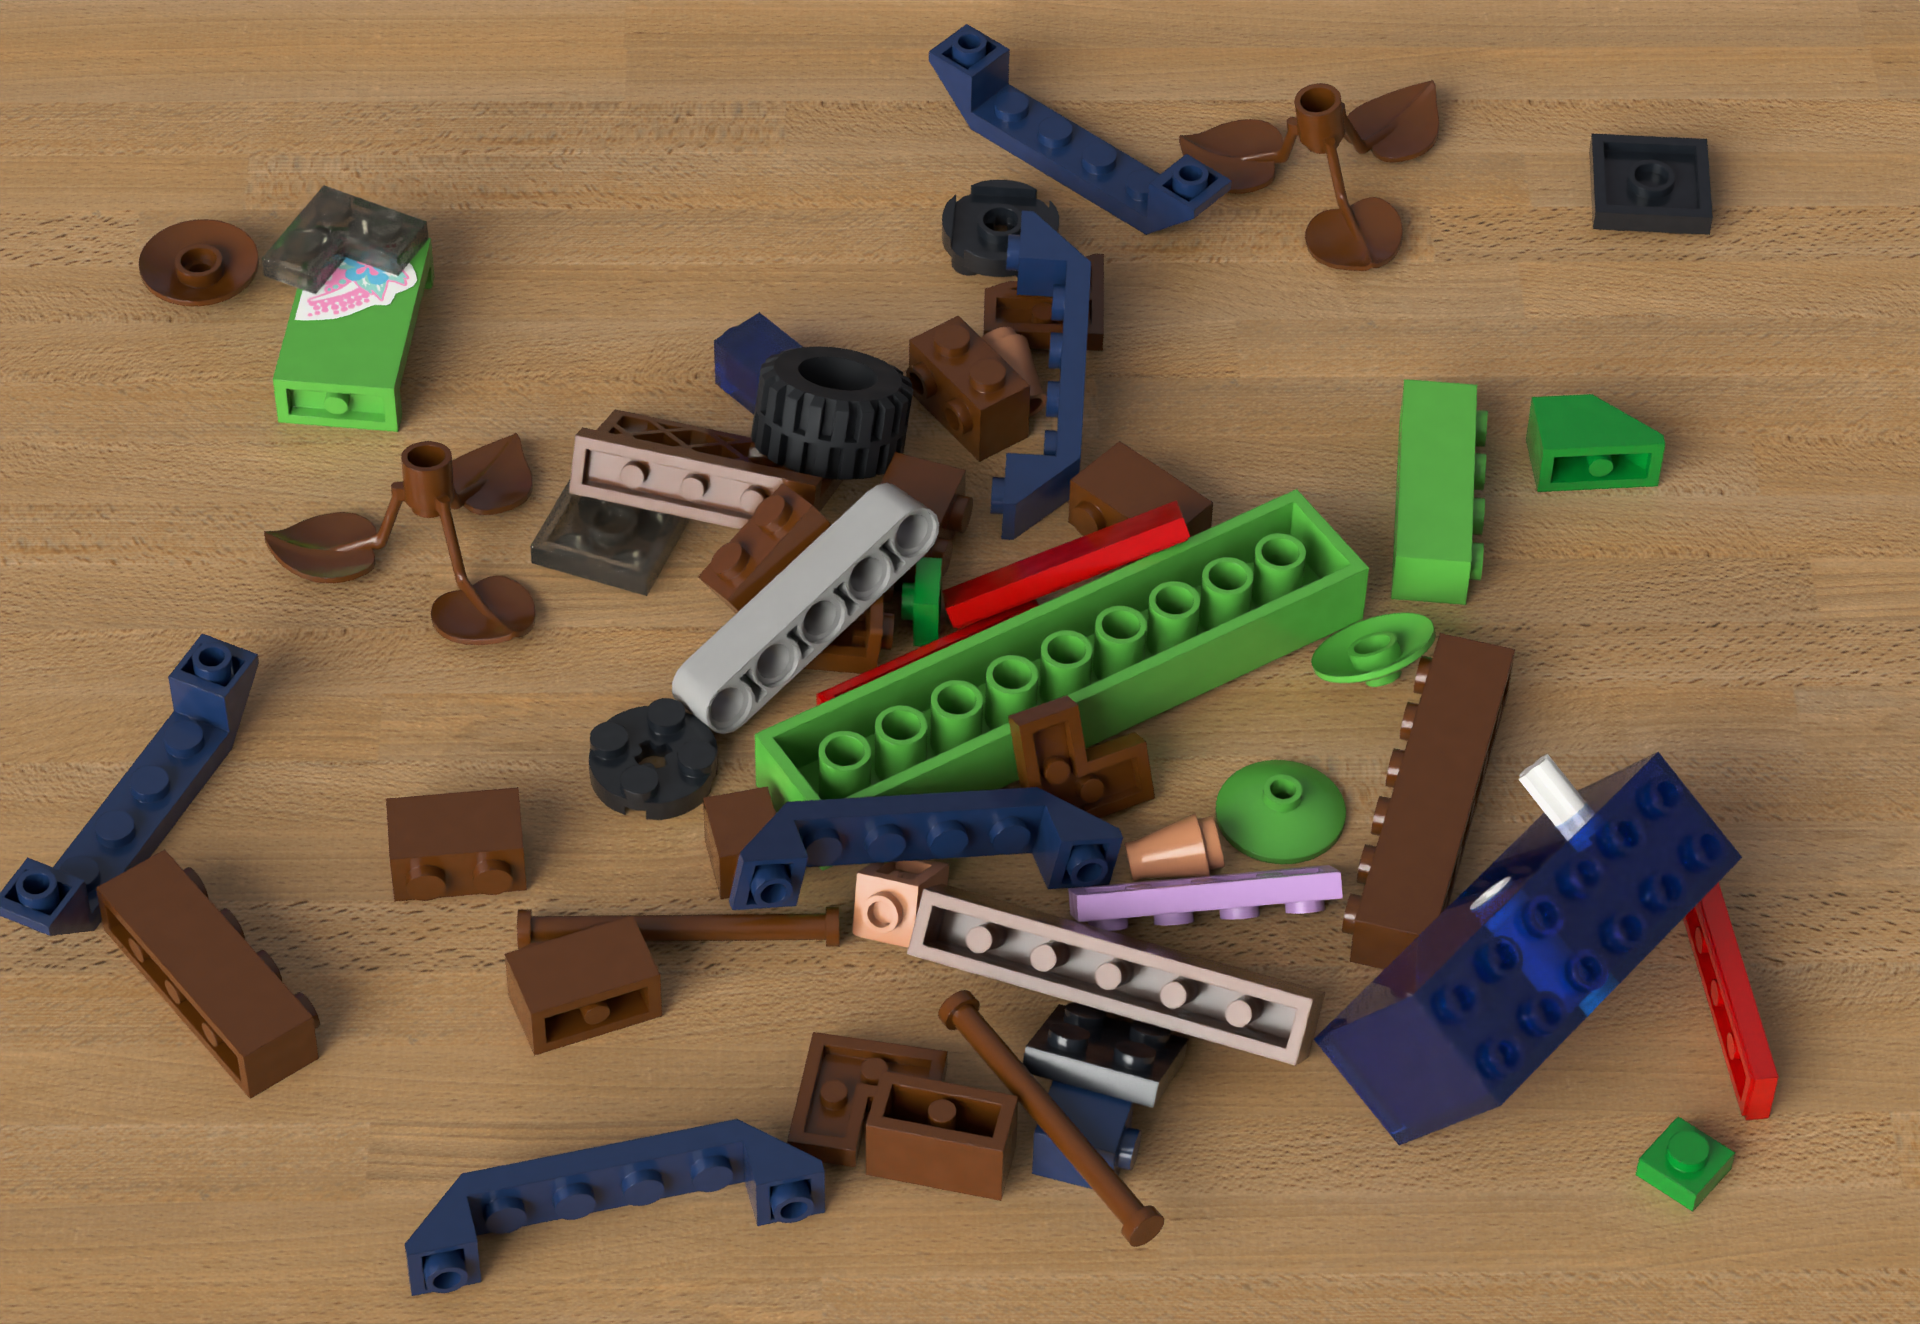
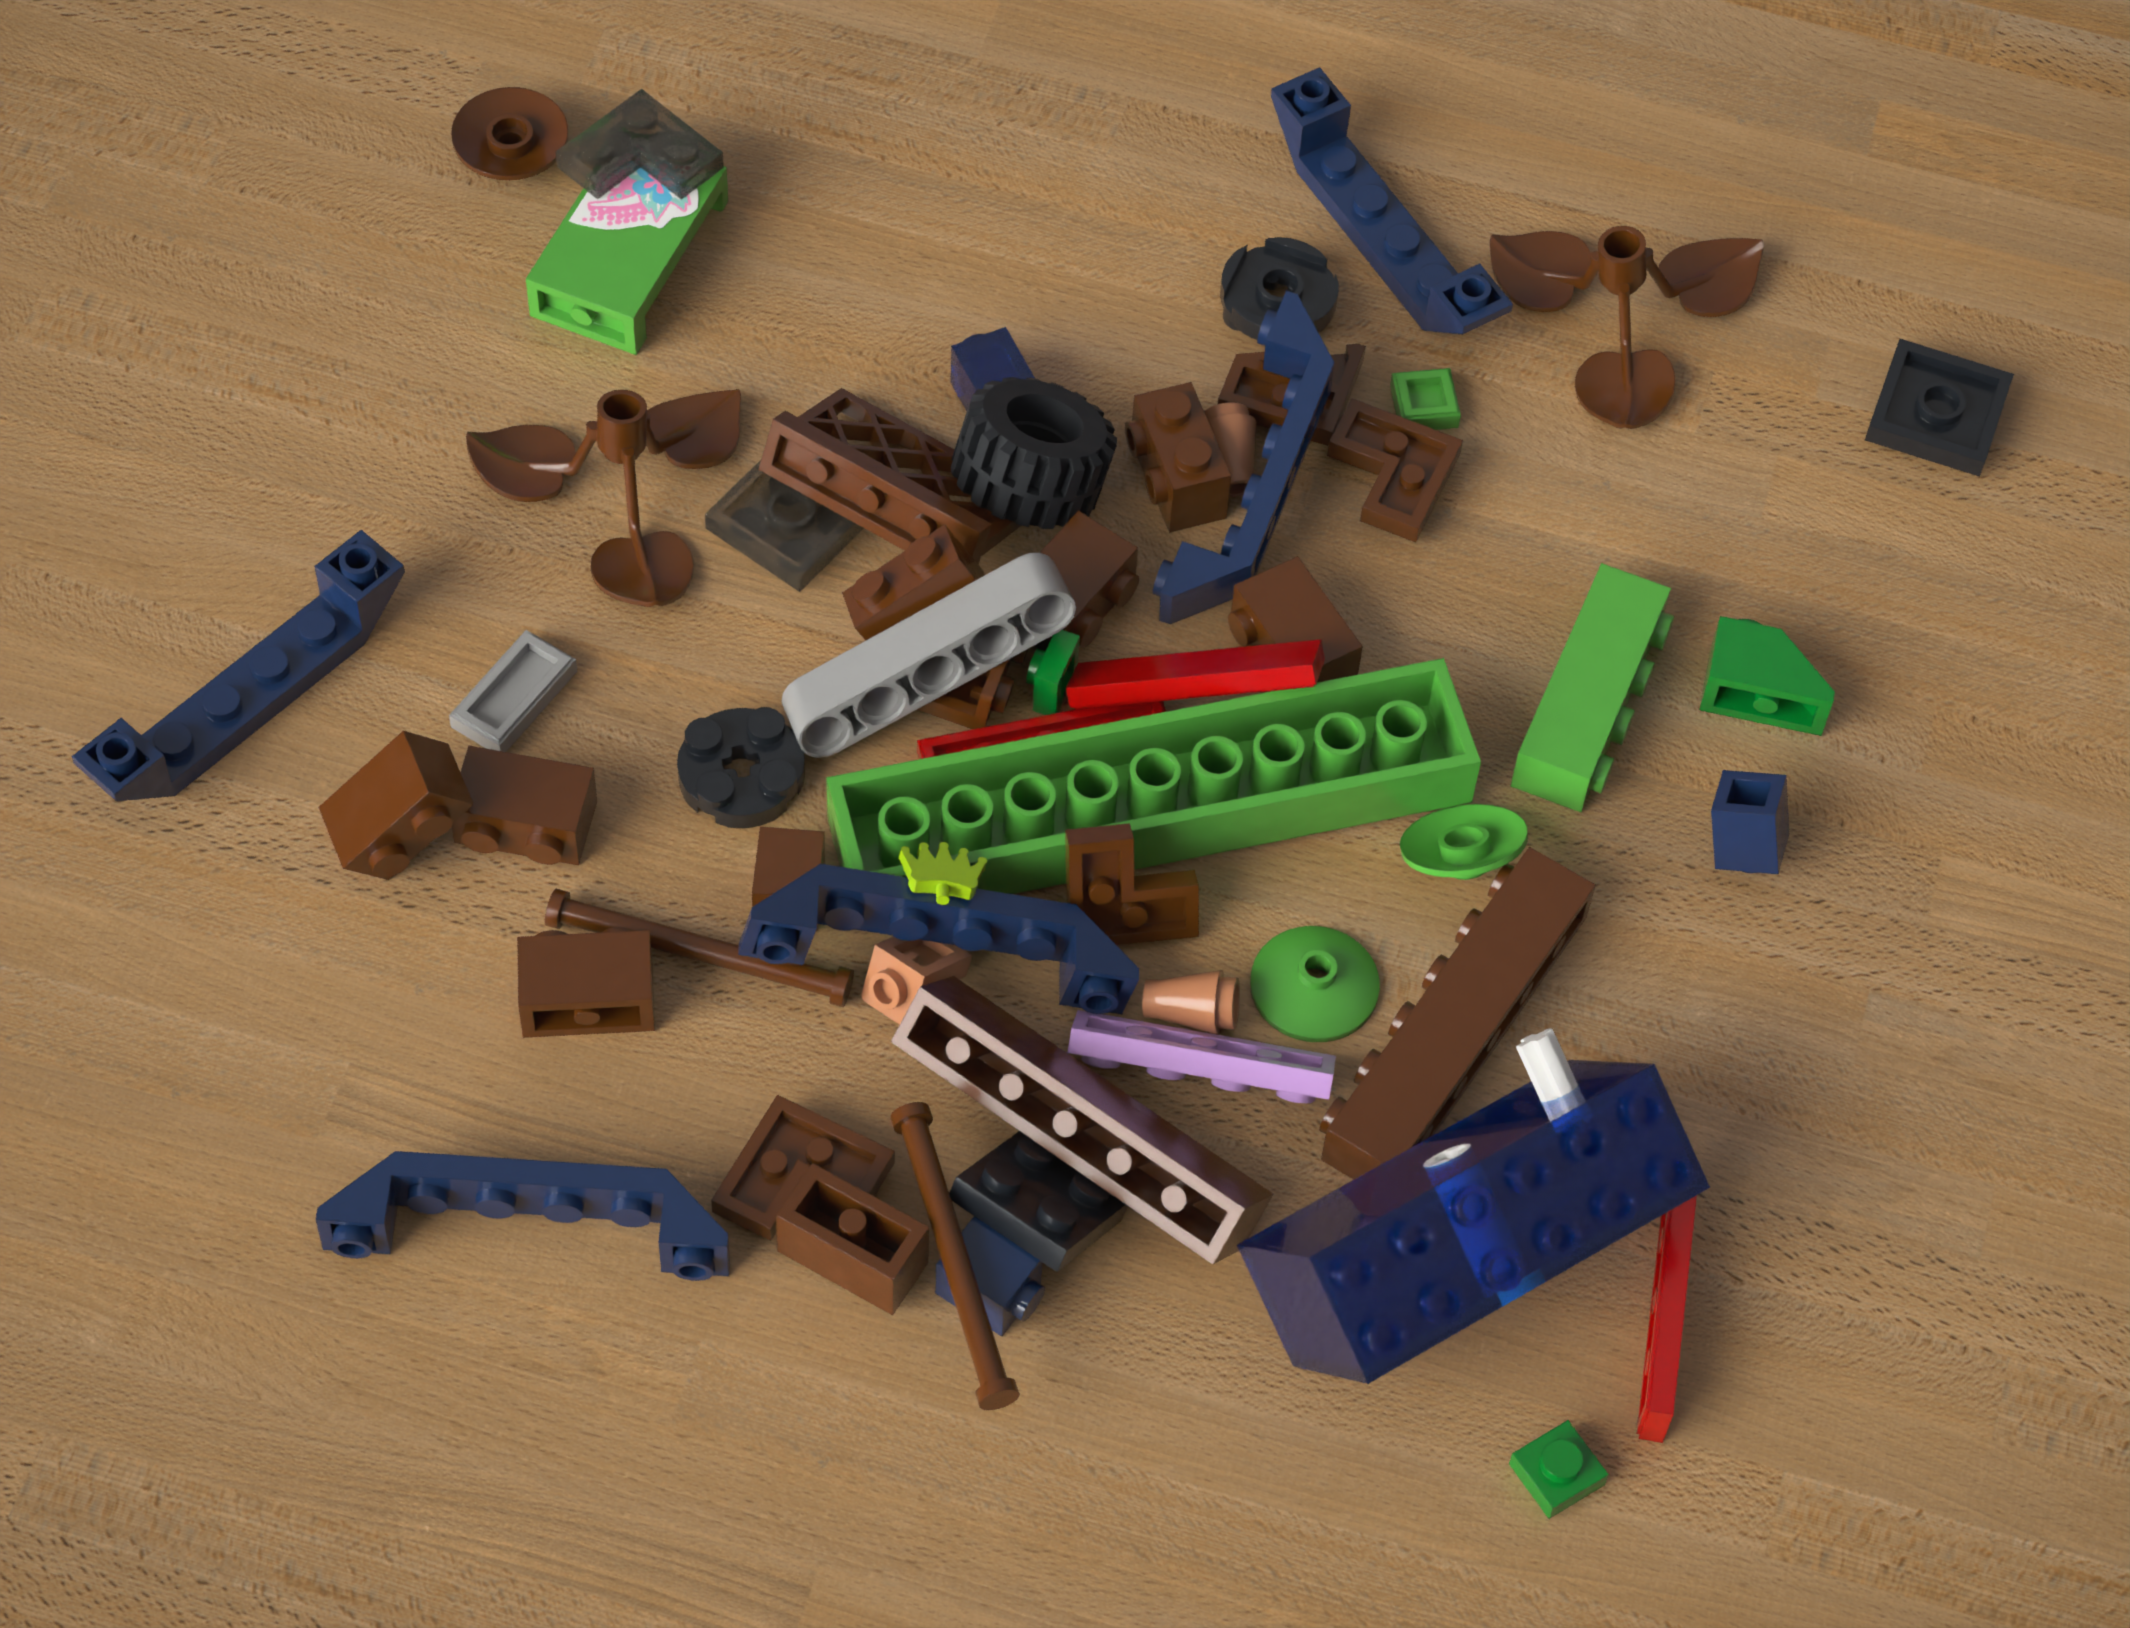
camera: 15 degrees right, 10 degrees up
reddish brown brick [96,849,320,1099] -> none
none -> reddish brown brick [318,731,474,880]
none -> light grey tile [449,630,577,752]
none -> lime piece [899,842,987,905]
none -> reddish brown plate [1327,398,1463,543]
none -> bright green tile [1390,368,1461,430]
none -> dark blue brick [1711,770,1790,874]

